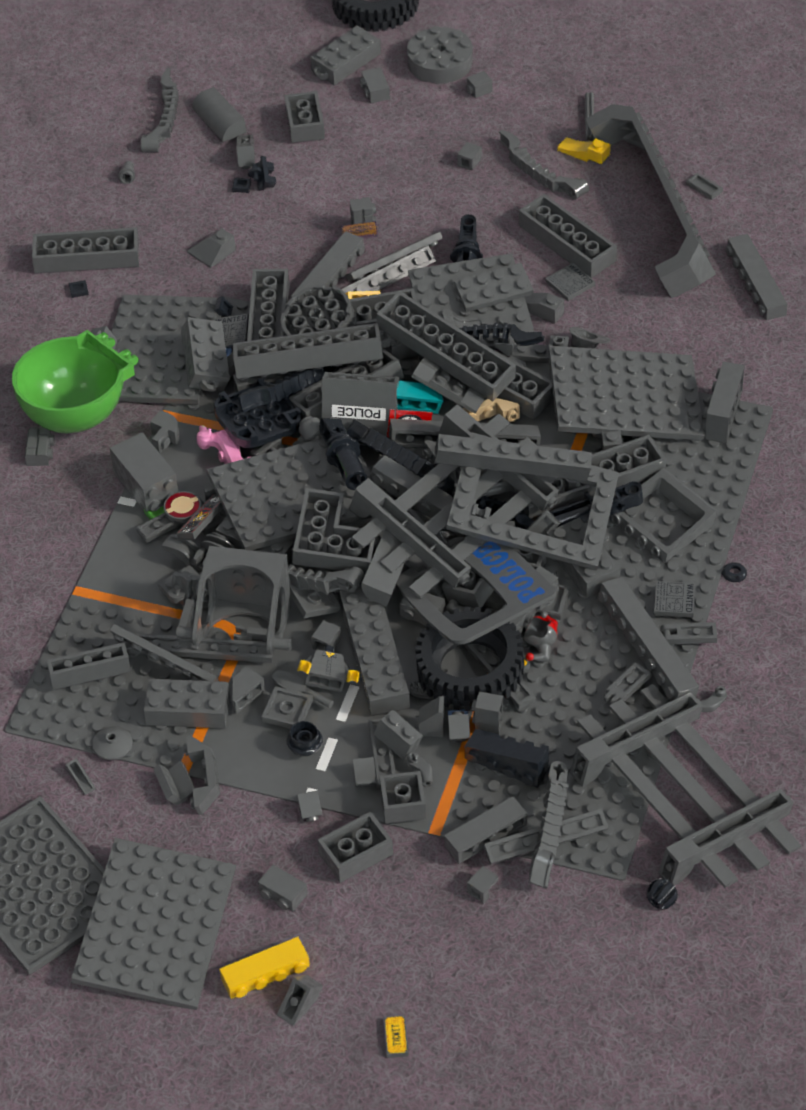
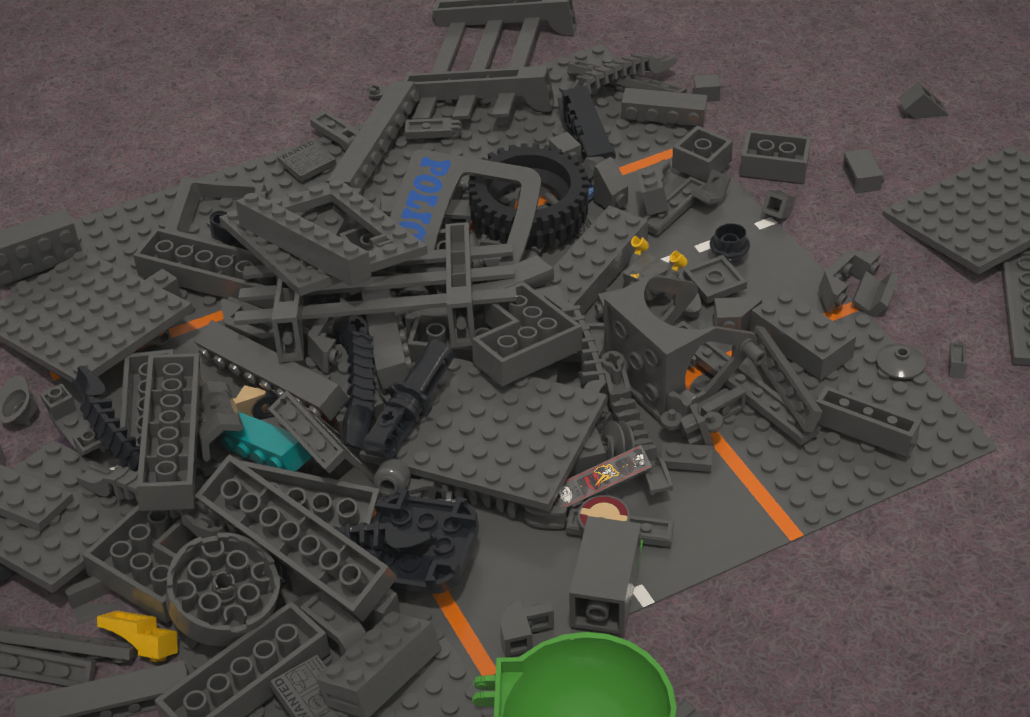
camera: 135 degrees left, 5 degrees down
bright pink animal [196,425,250,464] -> none
yellow brick [220,937,310,999] -> none
tile [384,1015,409,1058] -> none
black piece [646,878,678,910] -> none
black piece [722,562,747,583] -> none

